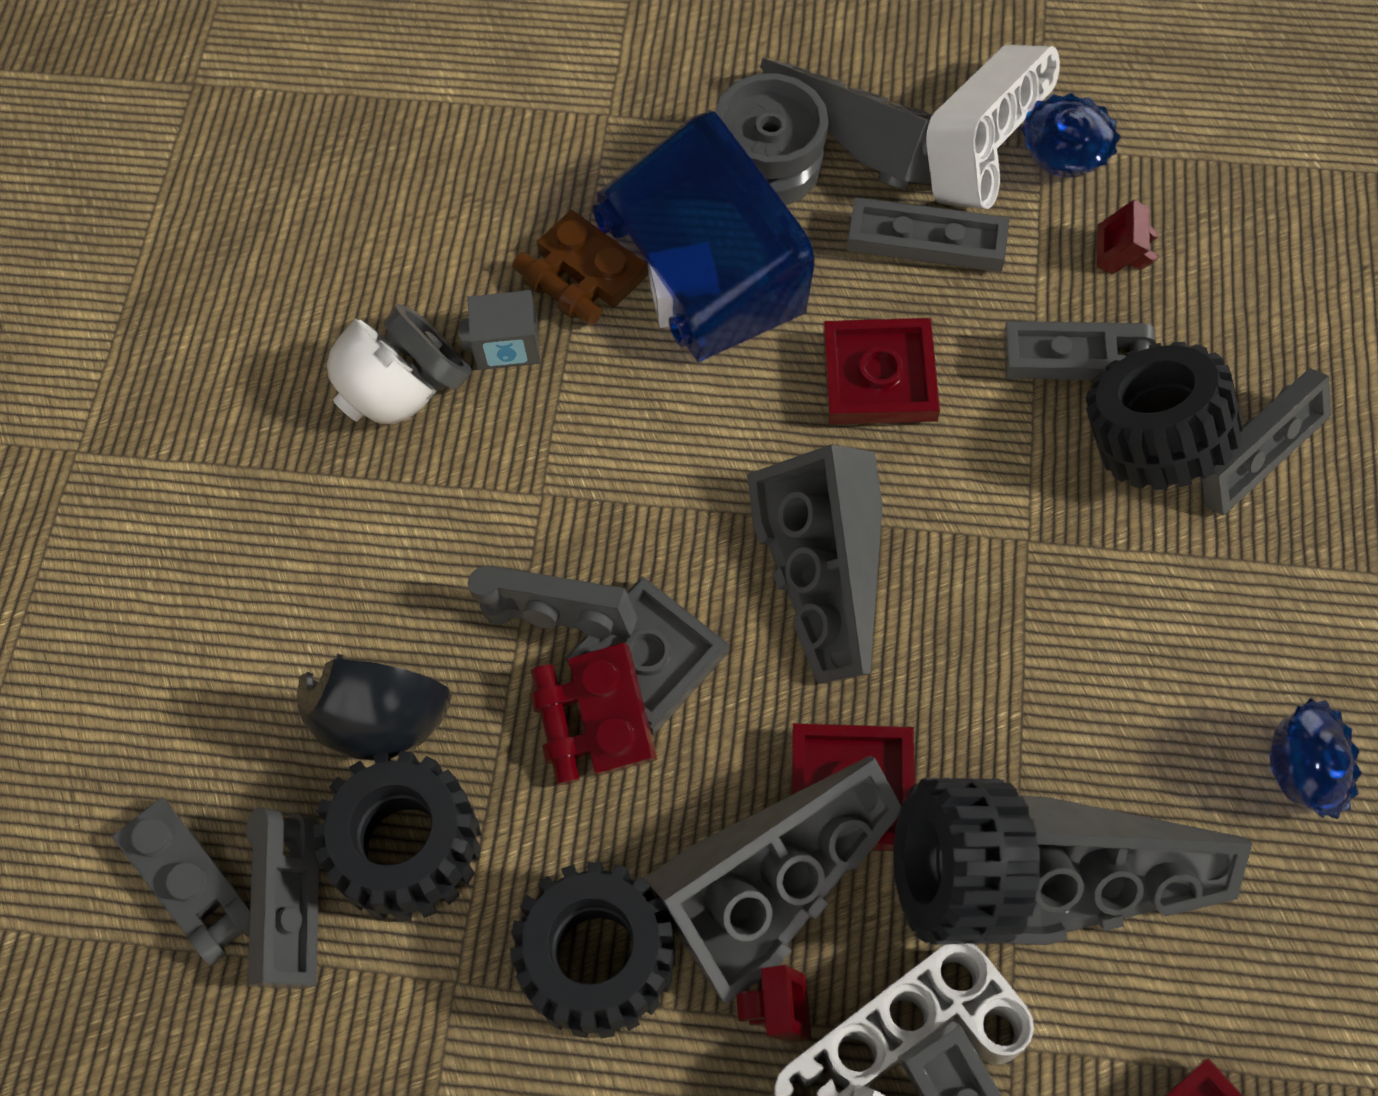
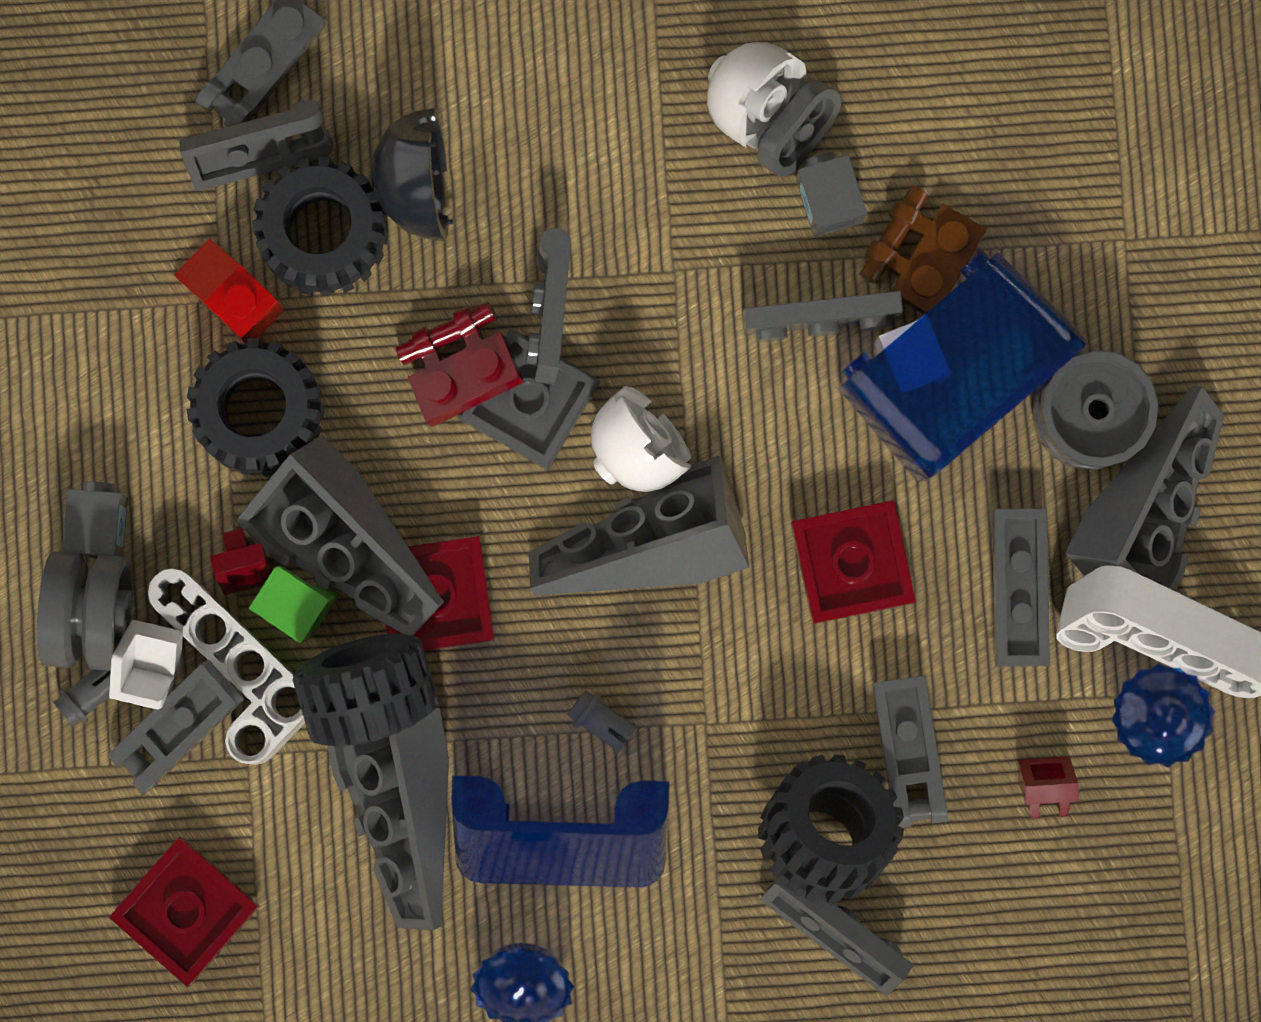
camera: 75 degrees right, 20 degrees up
none -> red slope [174,238,285,344]
none -> bright green panel [249,566,340,644]
none -> clear blue windscreen [451,775,670,888]
none -> dark grey pin [567,690,637,753]
none -> white cylinder [591,386,691,492]
none -> dark grey plate [742,291,903,342]

